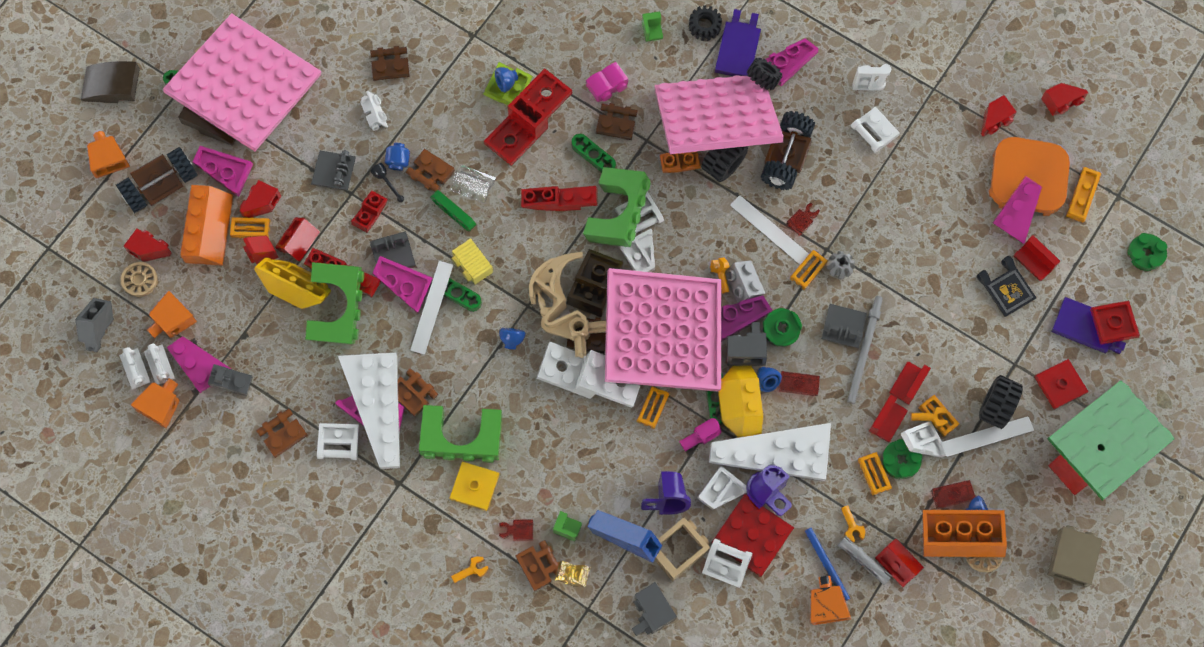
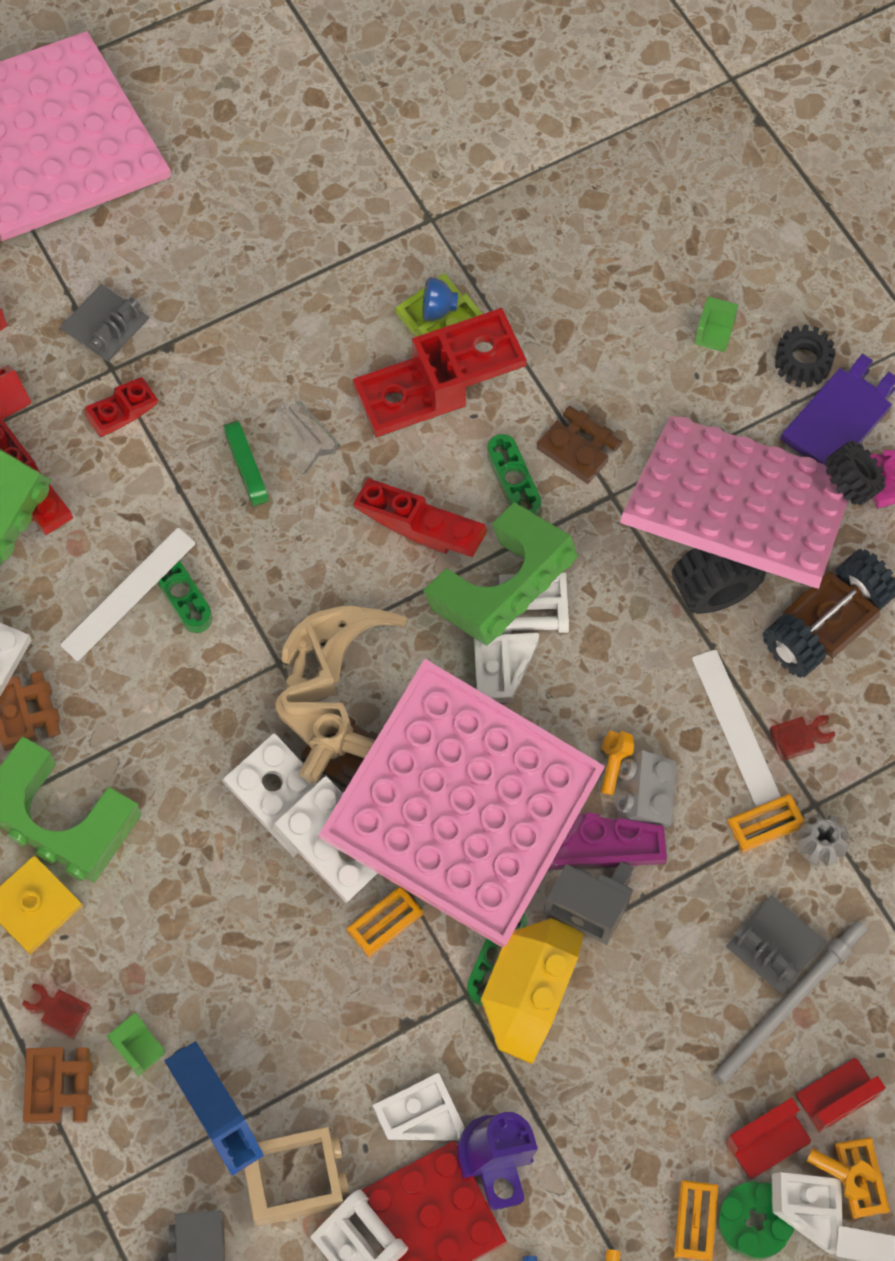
camera: 30 degrees right, 5 degrees down
white hinge [360,91,388,131] -> none
reddish brown plate [370,46,410,81] -> none
black hinge [370,163,404,203] -> none
dark grey hinge [370,231,416,268] -> none
dark pink wing [372,256,433,313] -> none
blue head [385,142,410,171] -> none
dark orange plate [406,148,455,192] -> none
light yellow brick [451,238,493,285] -> none
blue brick [499,328,526,350] -> none
clear yellow panel [555,561,590,587] -> none
dark brown slope [566,249,624,317] -> none
dark pink brick [586,62,628,102] -> none
dark purple container [641,471,691,515] -> none
orange slope [660,151,701,173] -> none
dark pink arm [679,418,722,452] -> none
white wing [709,423,831,481] -> none
blue brick [757,367,782,392] -> none
green plate [762,308,802,347] -> none
clear red plate [779,371,820,396] -> none

